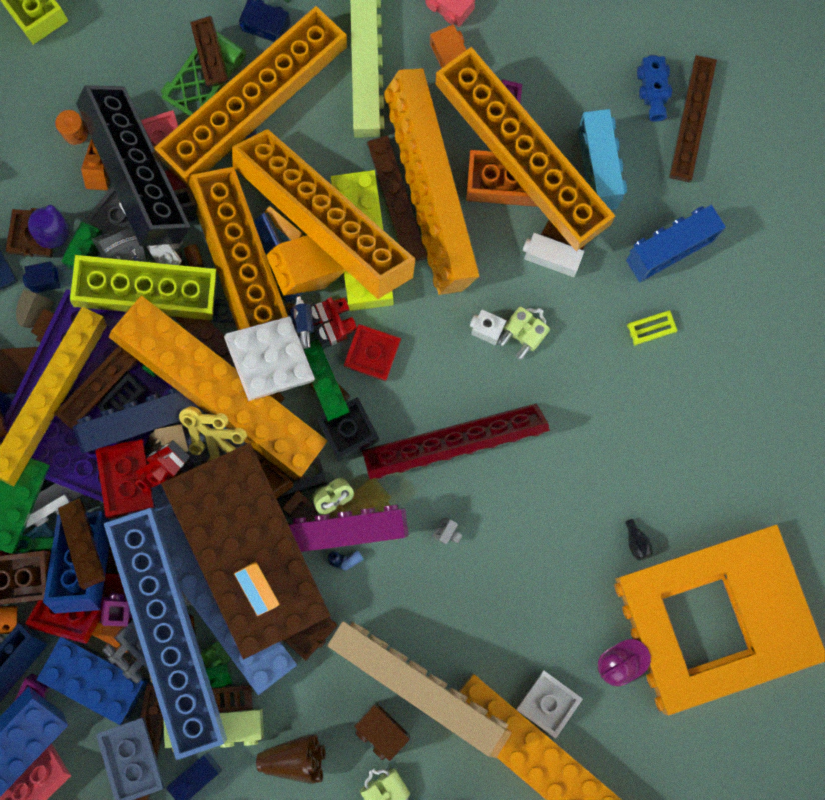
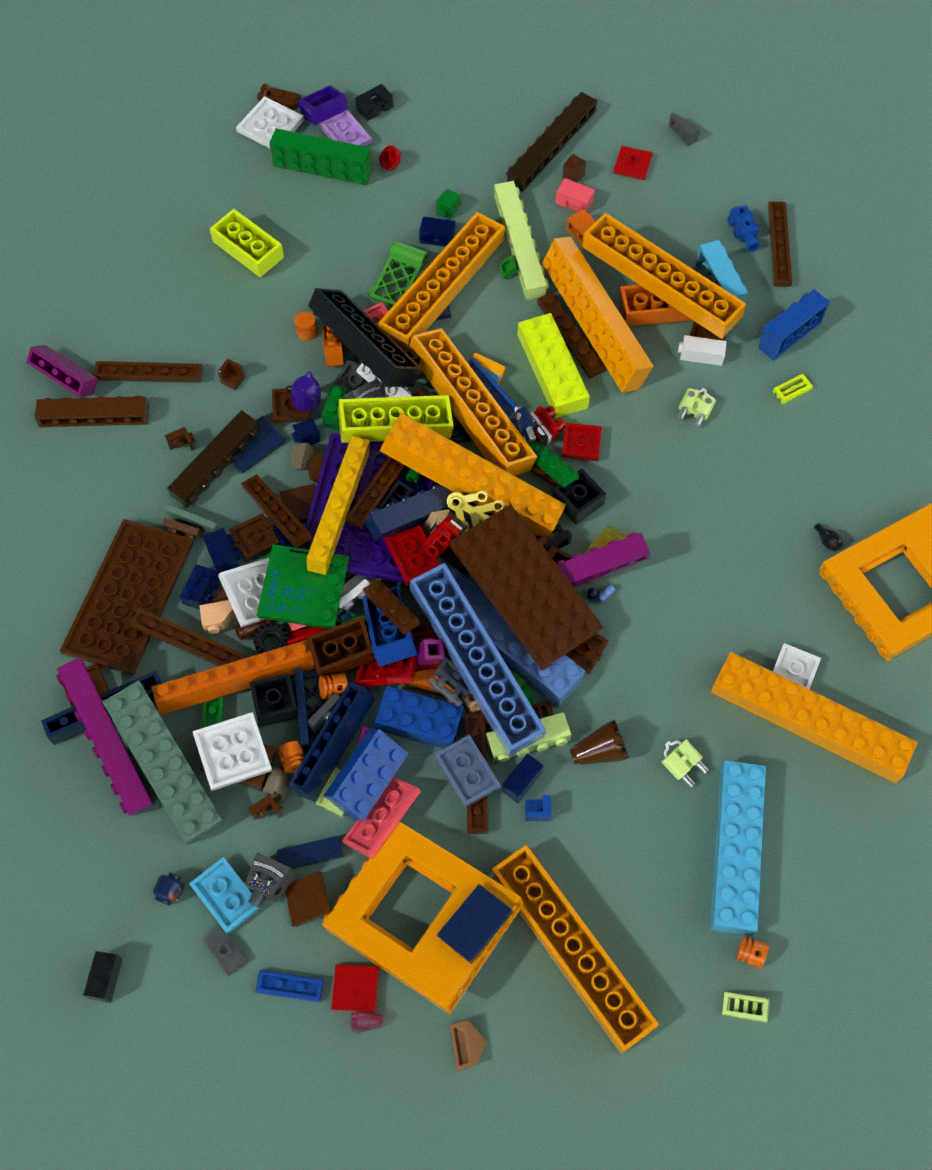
camera: 10 degrees left, 15 degrees down
reddish brown tile [190,16,229,87] -> none
white plate [224,317,315,401] -> none
light orange brick [232,129,415,299] -> none
slope [234,561,280,616] -> none
light orange slope [266,235,346,296] -> none
yellowish green piece [312,478,354,514] -> none
tan brick [327,621,512,758] -> none
reddish brown brick [354,702,410,761] -> none
dark red plate [362,403,550,480] -> none
light grey tile [432,517,463,544] -> none
white brick [470,310,507,345] -> none
magenta piece [598,639,651,686] -> none
none -> green plate [499,255,519,280]

